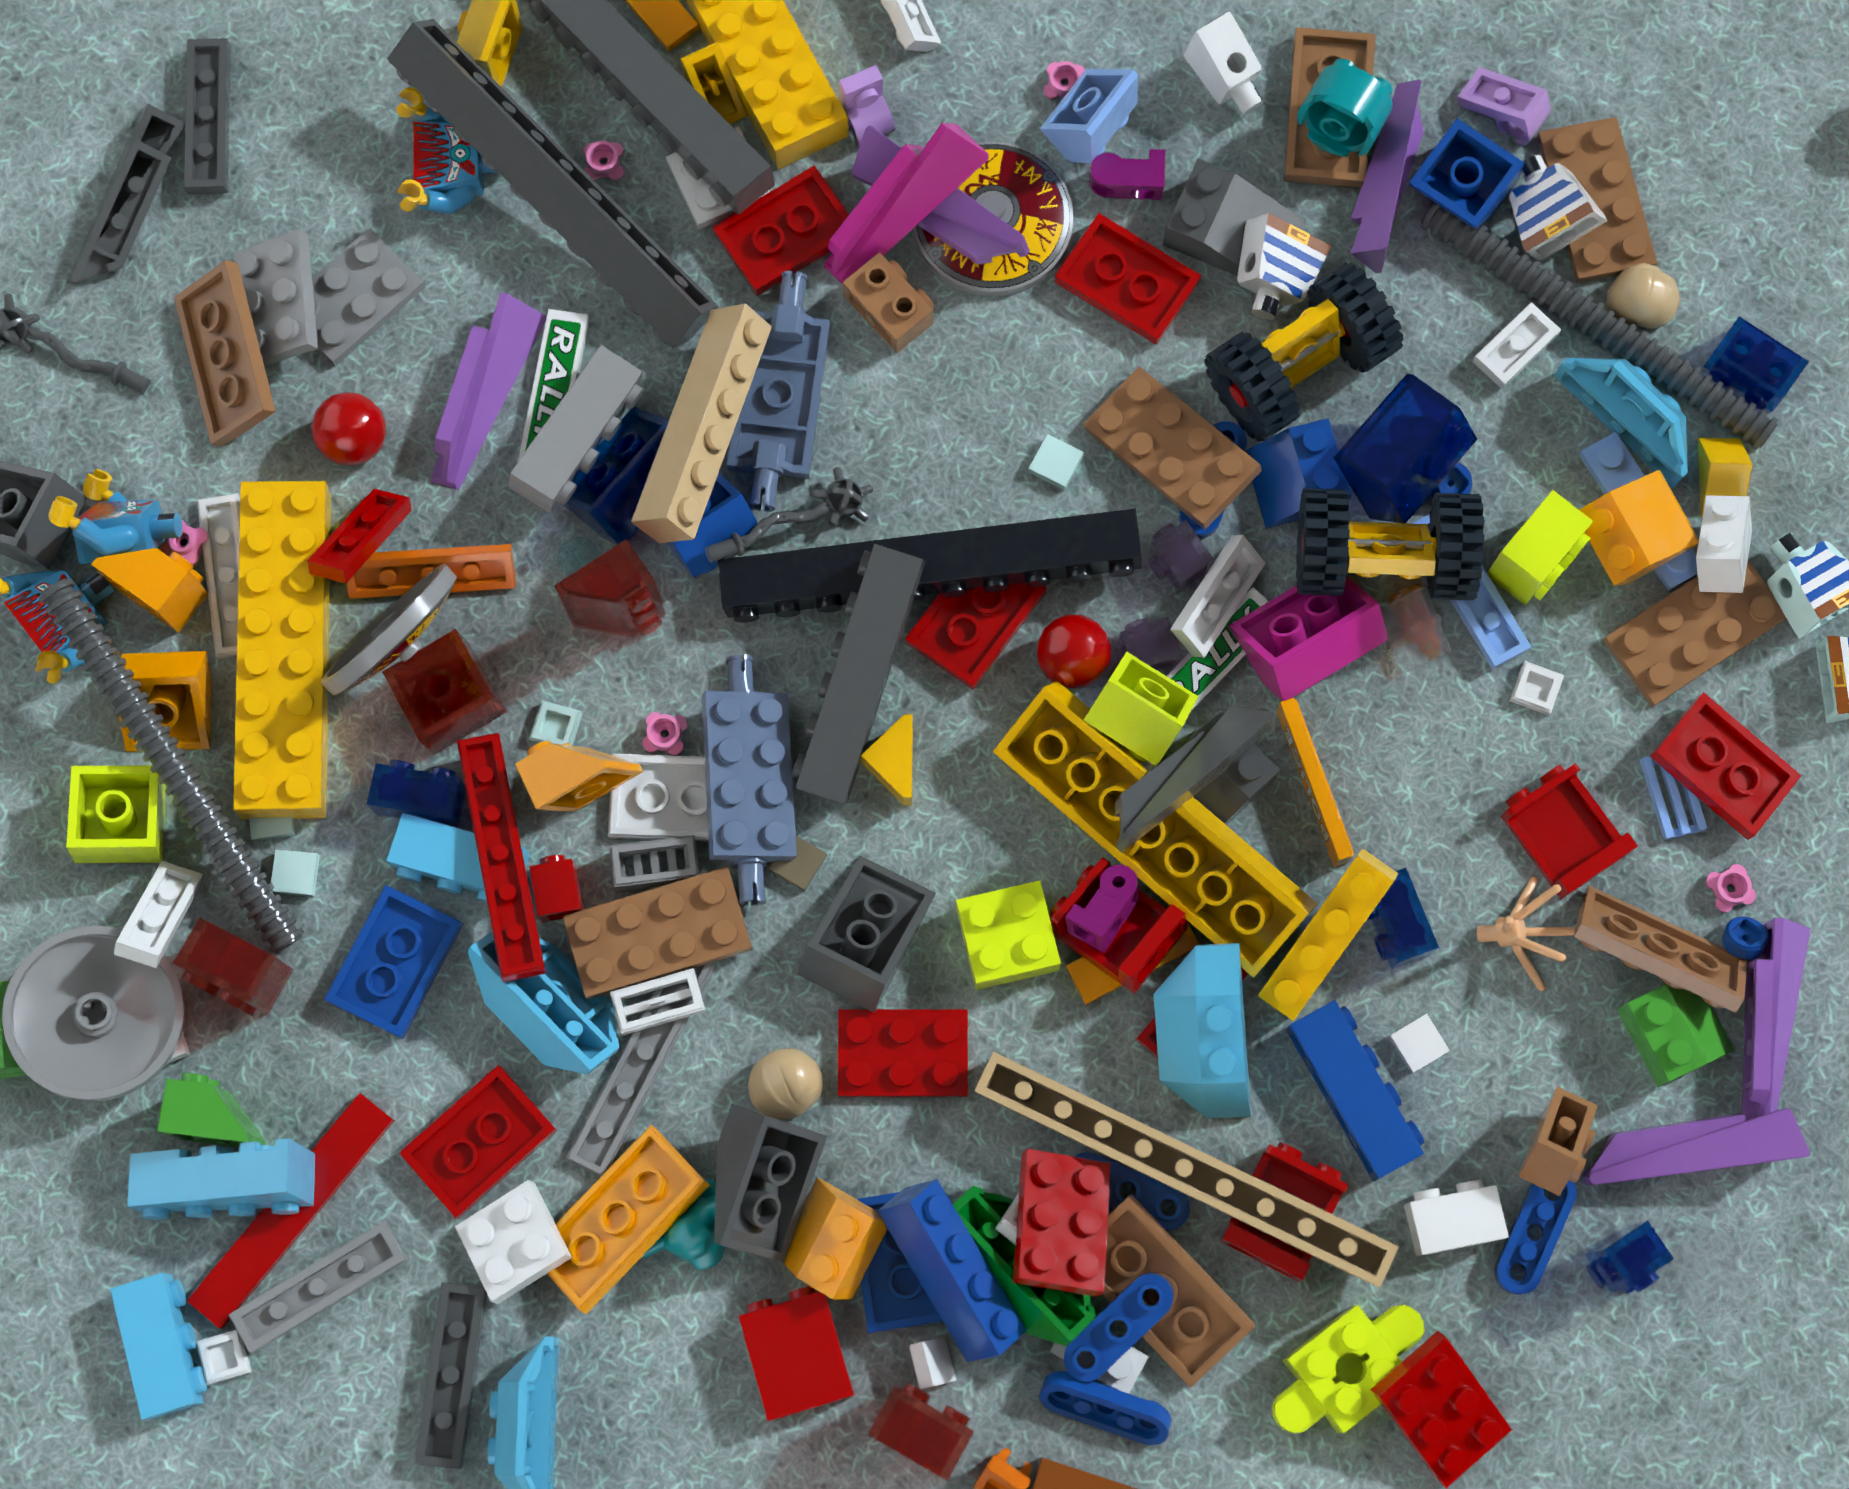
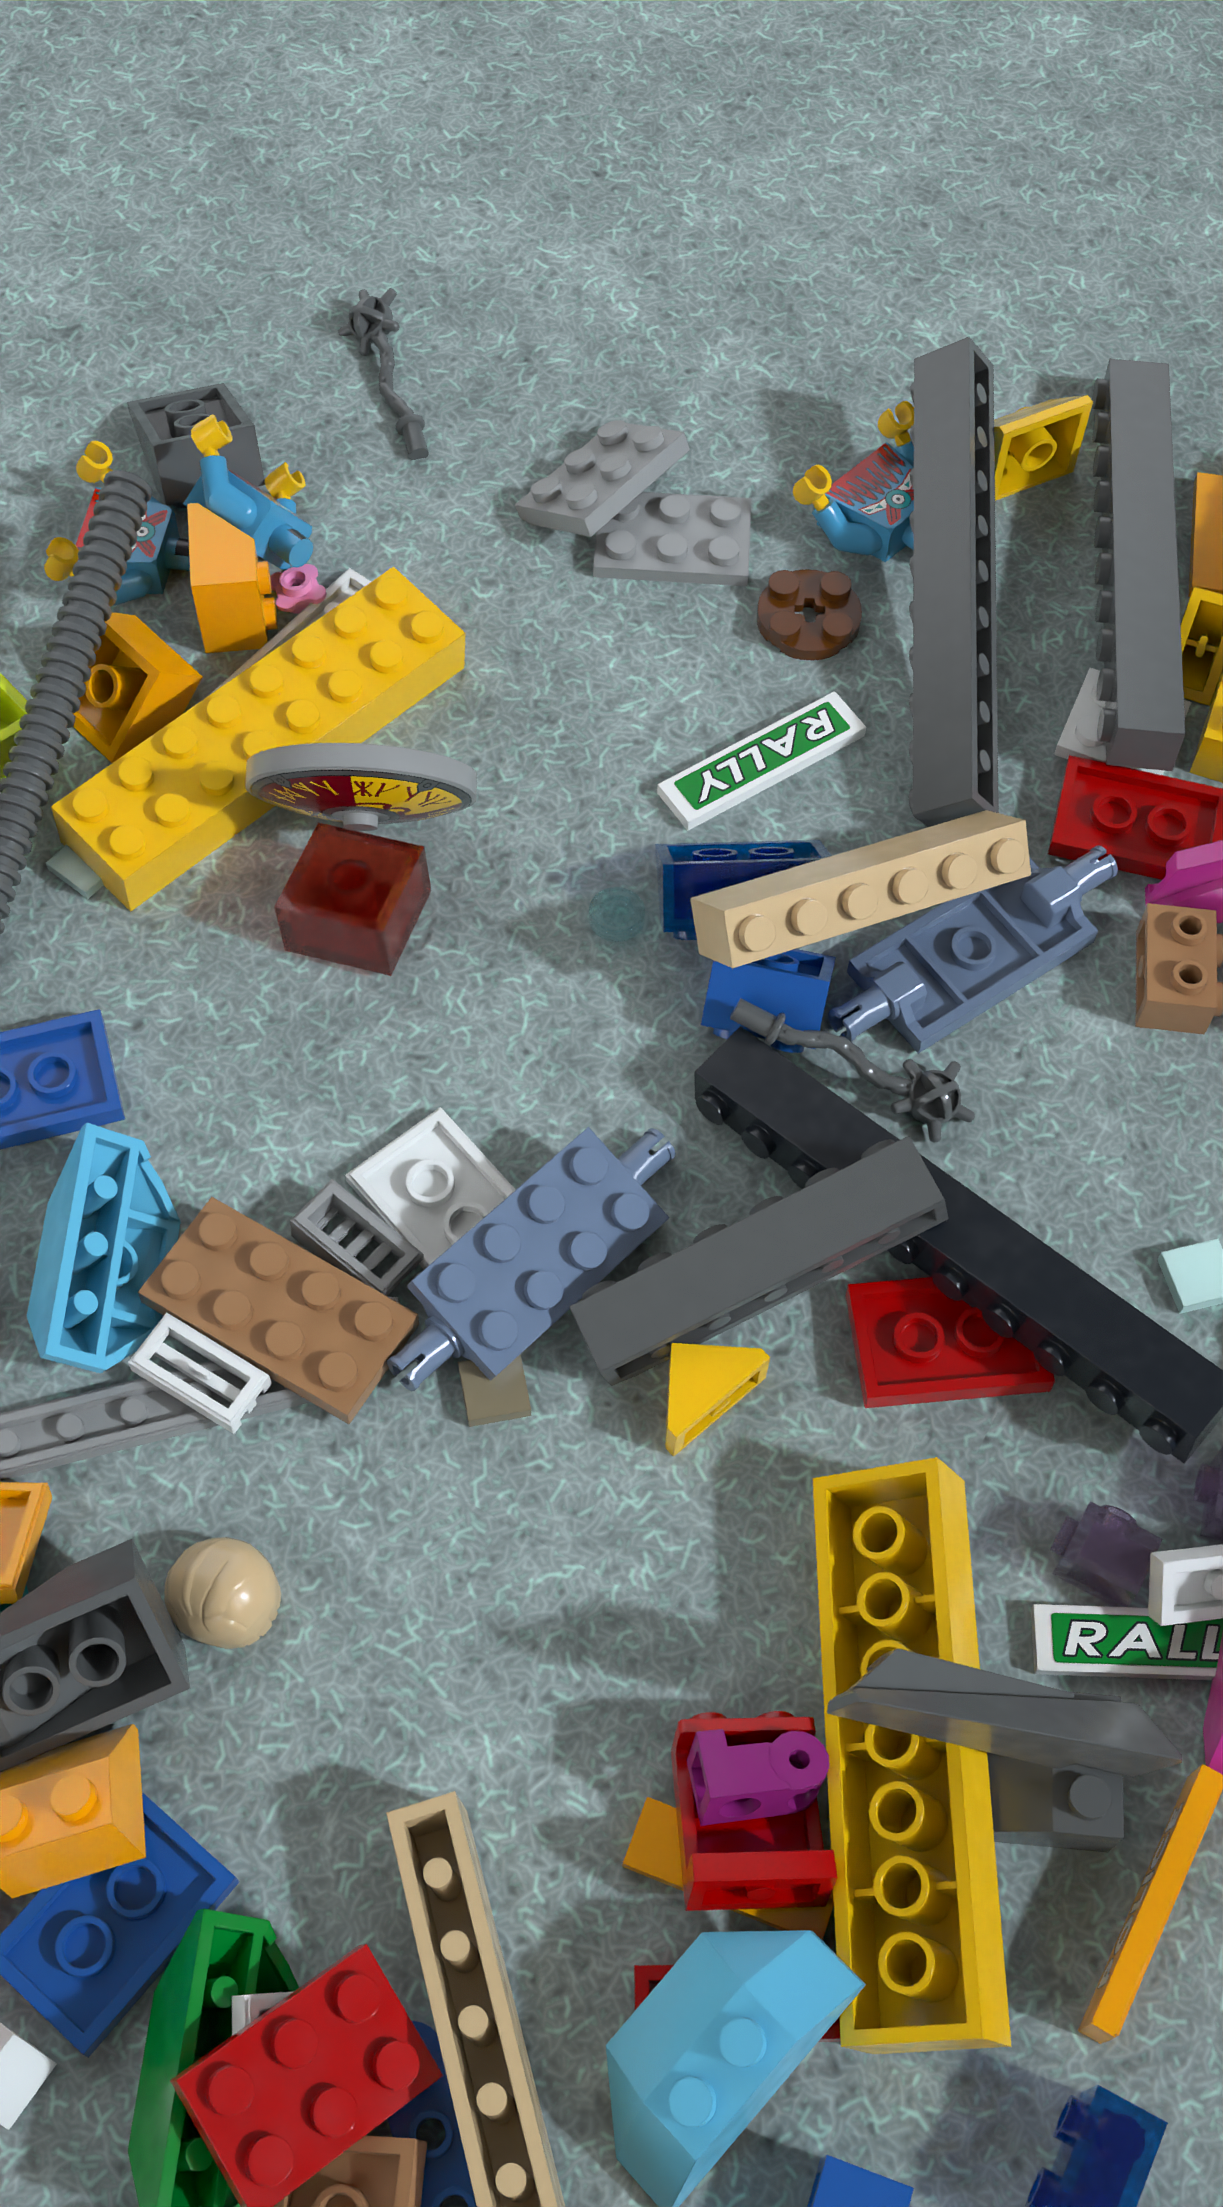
camera: 45 degrees right, 15 degrees down
dark grey wedge [67,104,185,284] -> none
medium nougat plate [174,260,276,446] -> none
dark grey plate [184,38,231,194] -> none
light aqua tile [271,849,320,897] -> none
red plate [307,488,412,583] -> none
red piece [311,392,387,466] -> none
orange plate [346,544,516,599] -> none
clear blue brick [366,760,466,828] -> none
medium azure brick [386,813,530,903] -> none
medium lavender wedge [430,292,547,490] -> none
red tile [457,733,546,982] -> none
light grey brick [508,345,644,514] -> none
light orange slope [515,741,643,812] -> none
light aqua tile [529,700,583,746] -> none
red brick [529,855,584,923] -> none
clear red slope [554,539,666,637] -> none
bright pink plate [584,141,624,181] -> none
bright pink plate [642,712,687,756] -> none
dark grey slope [797,856,936,1013] -> none
red plate [837,1009,968,1097] -> none
blue brick [877,1179,1027,1362] -> none
neon yellow brick [956,880,1061,990] -> none
red piece [1036,614,1111,689] -> none
neon yellow brick [1083,651,1199,766] -> none
yellow brick [1258,848,1398,1021] -> none
none -> reddish brown plate [757,569,862,660]

